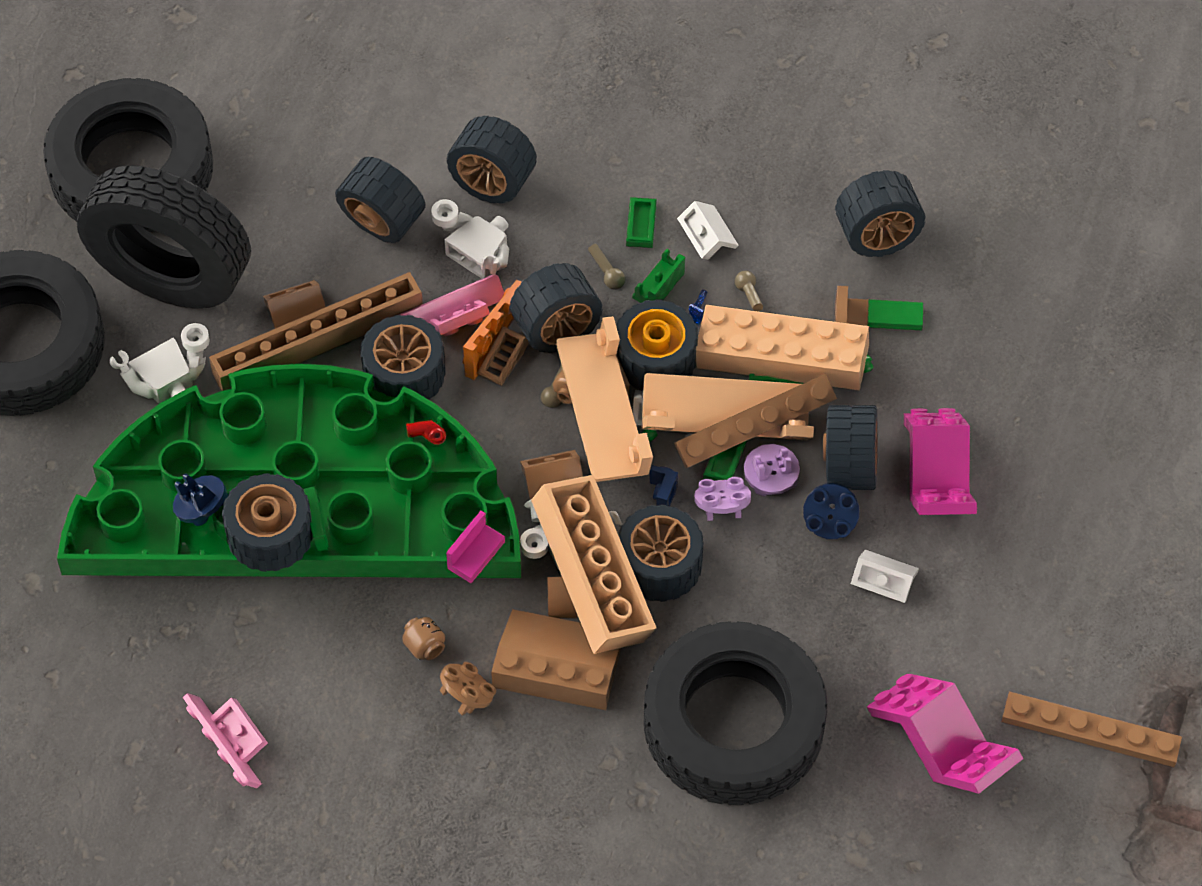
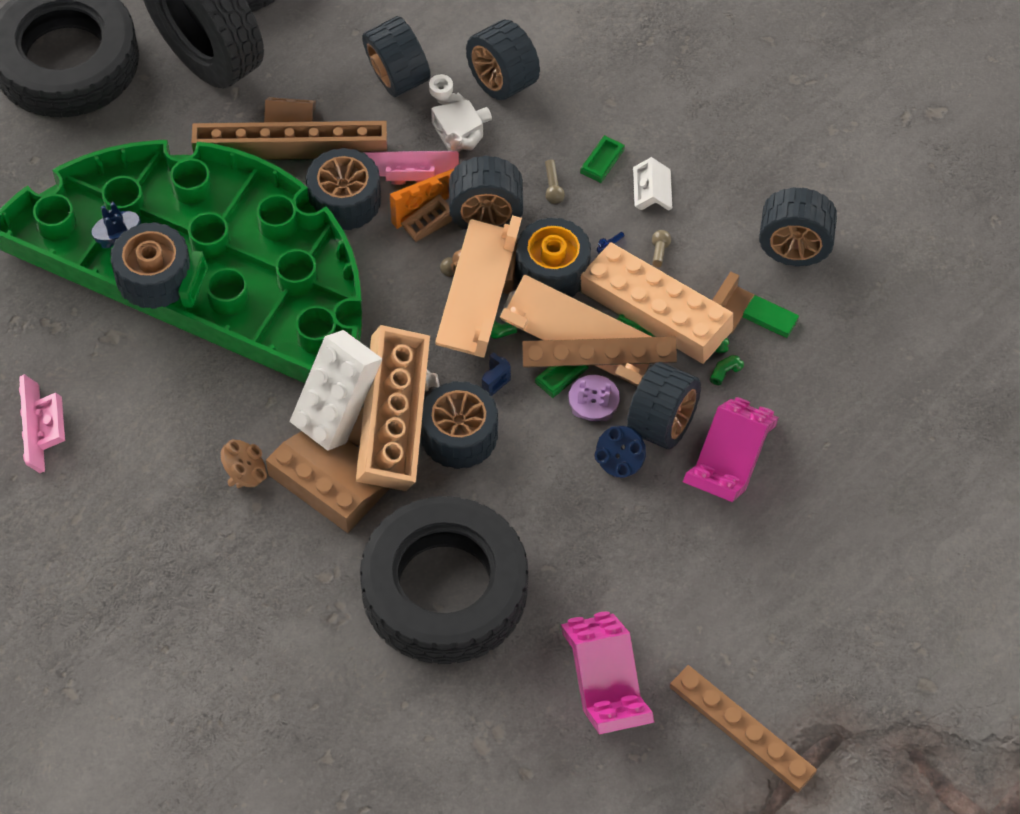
camera: 25 degrees right, 0 degrees up
white torso [110,323,210,403] -> none
medium nougat head [402,617,445,660] -> none
red arm [406,420,446,445] -> none
dark pink panel [446,511,505,583] -> none
medium nougat panel [520,450,583,500] -> none
green hinge [632,249,685,303] -> none
lavender plate [695,477,751,521] -> none
white panel [851,550,919,603] -> none
none -> white brick [290,330,382,450]
none -> green arm [710,355,744,385]

